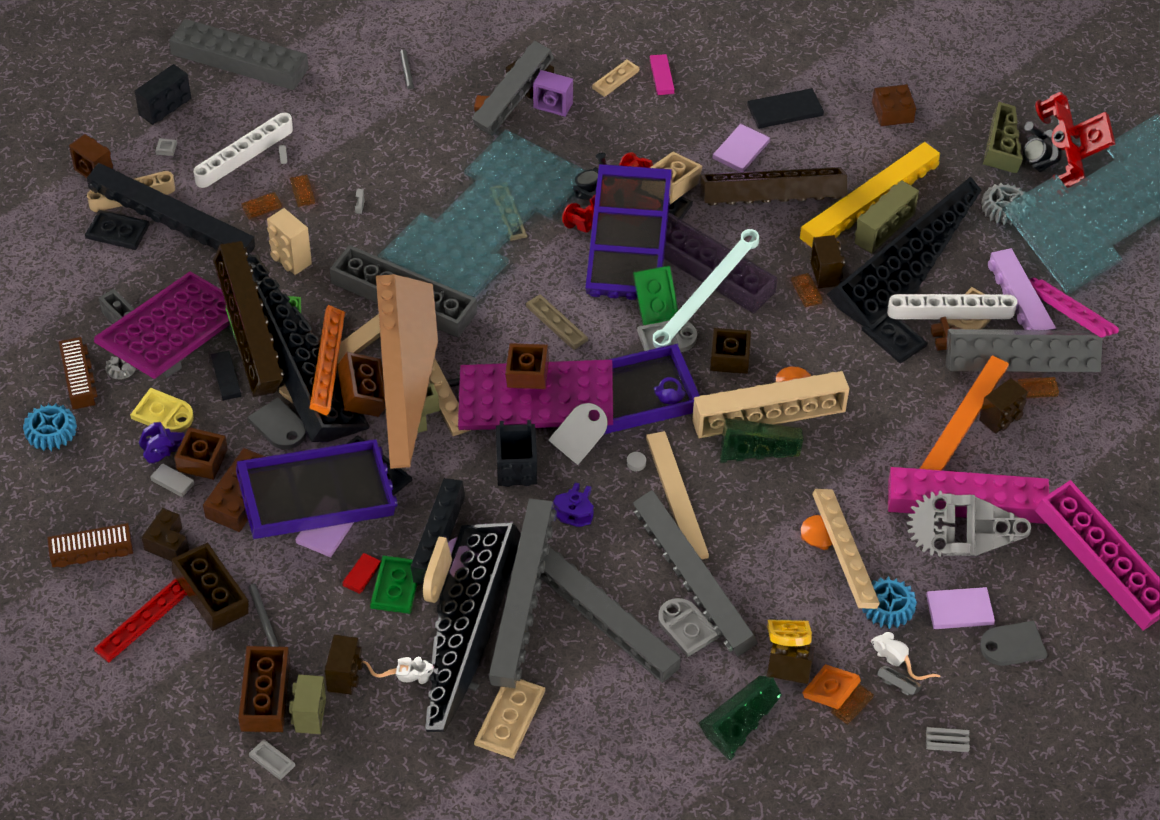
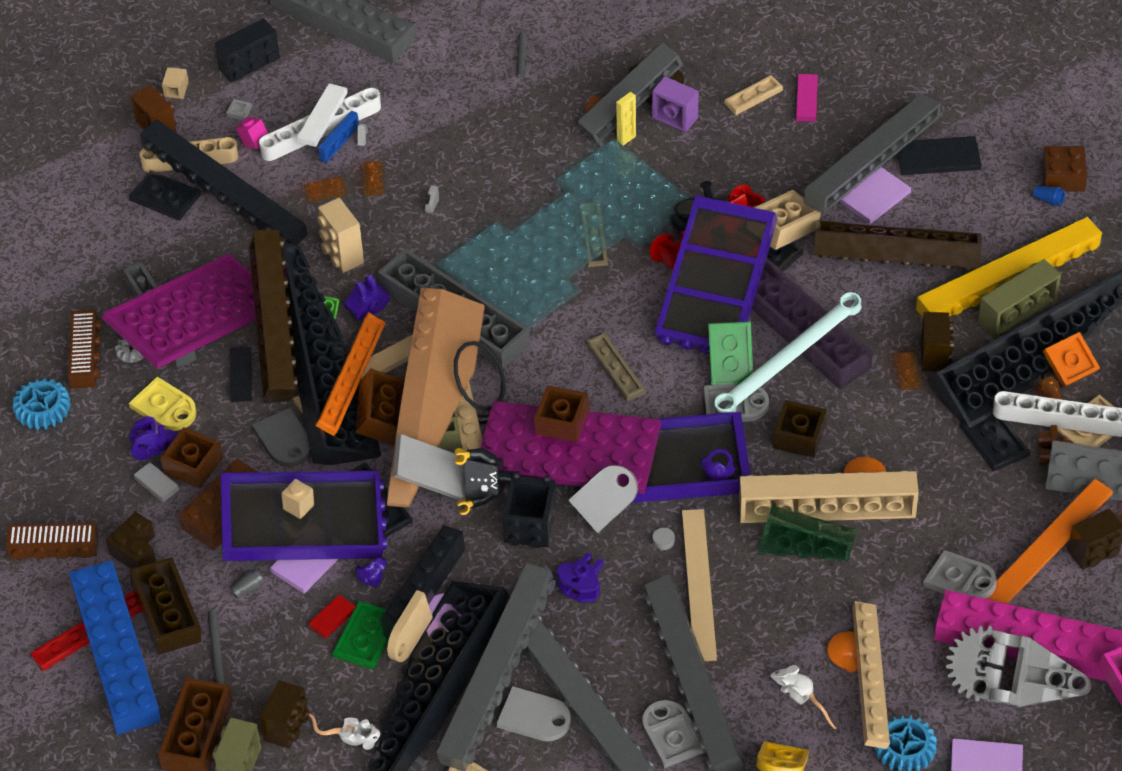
camera: 15 degrees right, 0 degrees up
none -> blue brick [69,560,161,735]
none -> tan brick [162,67,189,99]
none -> dark grey cone [230,568,265,598]
none -> dark pink brick [236,117,268,150]
none -> tan brick [282,479,314,519]
none -> white tile [297,83,347,147]
none -> blue tile [318,111,359,163]
none -> dark purple hinge [344,274,390,320]
none -> dark purple piece [356,558,387,588]
none -> light grey tile [393,434,467,500]
none -> black piece [454,341,506,411]
none -> torso [454,448,515,515]
none -> light grey tile [497,686,571,741]
none -> light yellow tile [616,92,636,146]
none -> white animal [771,665,836,729]
none -> dark grey brick [804,93,941,214]
none -> light grey tile [923,550,997,599]
none -> blue cone [1033,186,1065,206]
none -> clear orange cone [1038,376,1063,400]
none -> orange plate [1042,332,1101,388]

